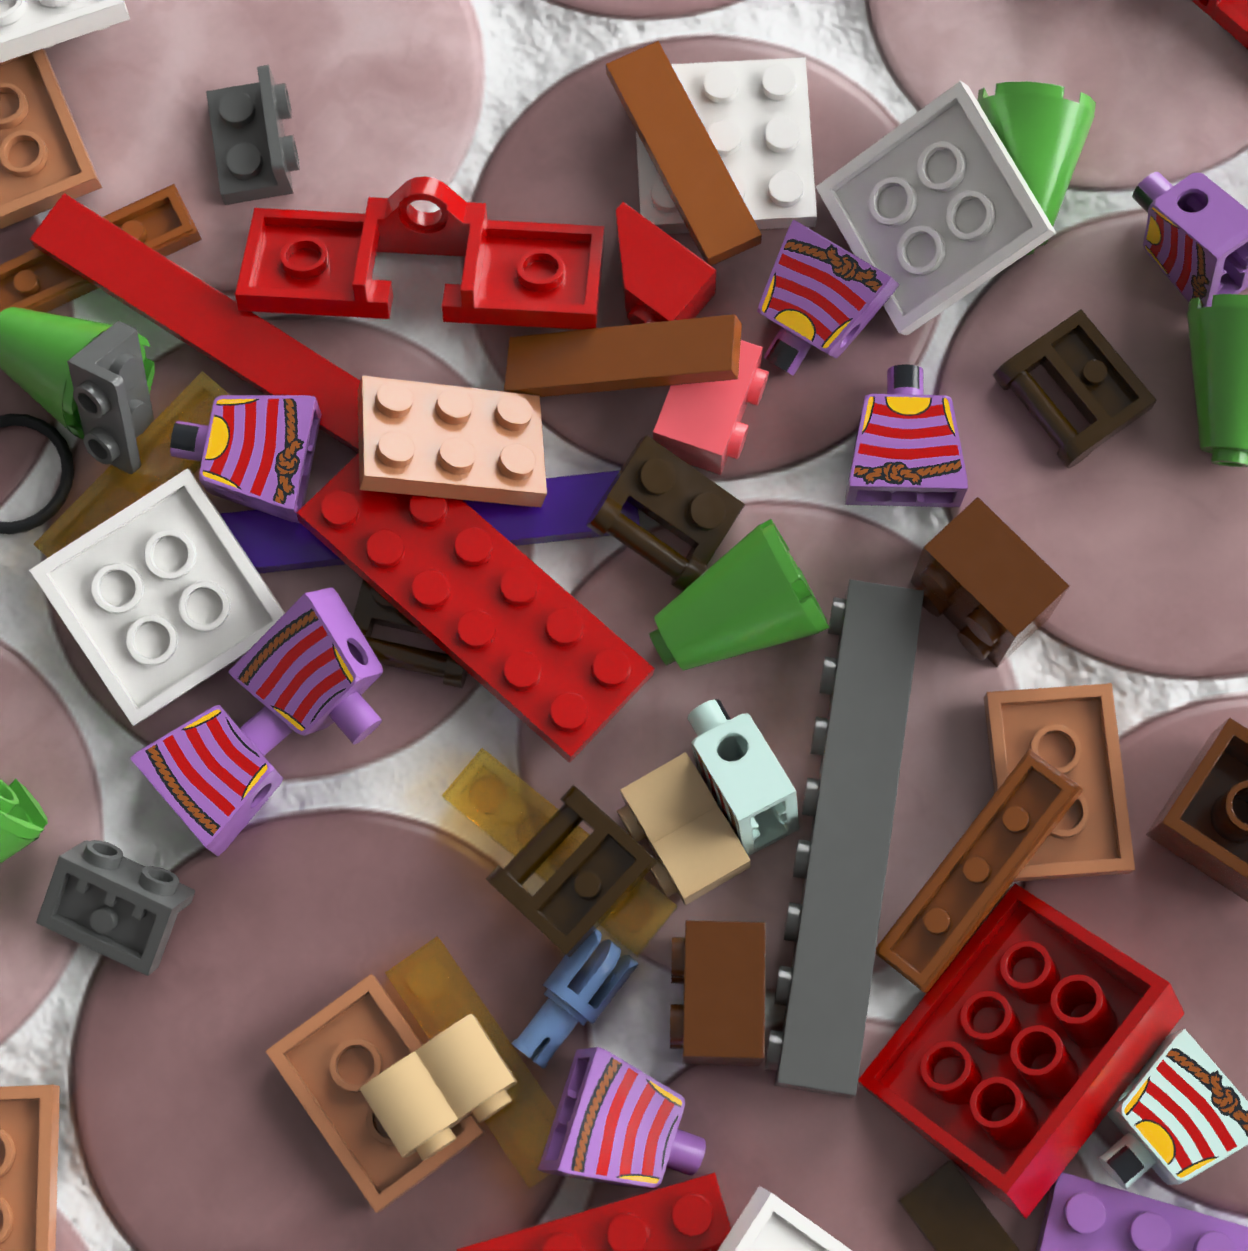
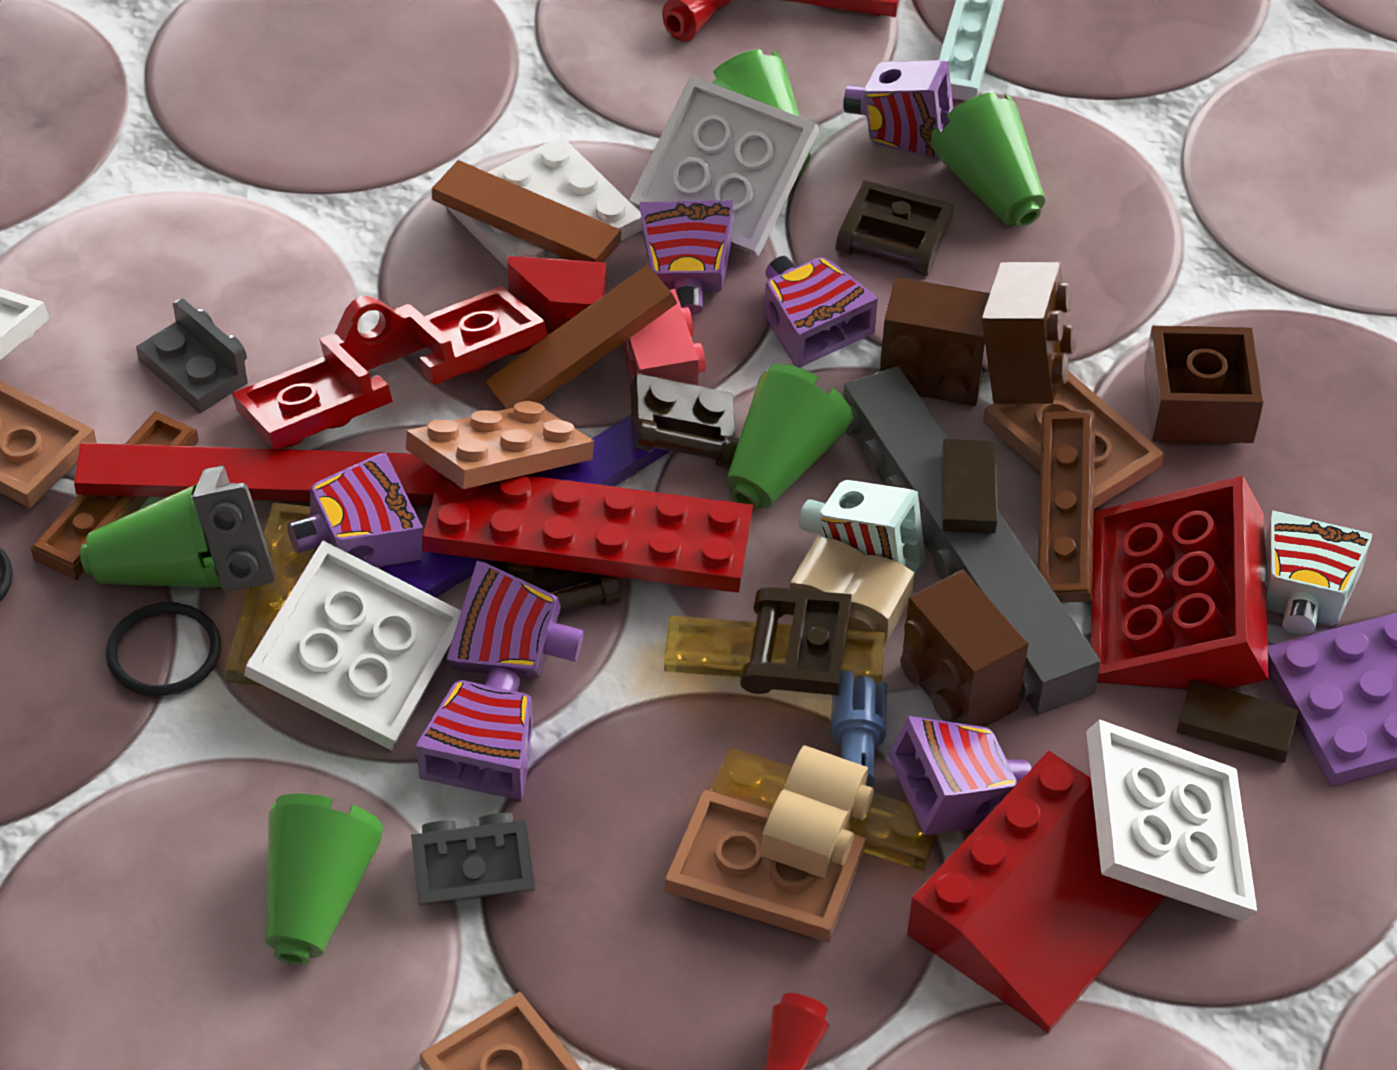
camera: 40 degrees left, 25 degrees down
none -> dark brown tile [942,439,997,533]
none -> reddish brown brick [982,262,1076,404]

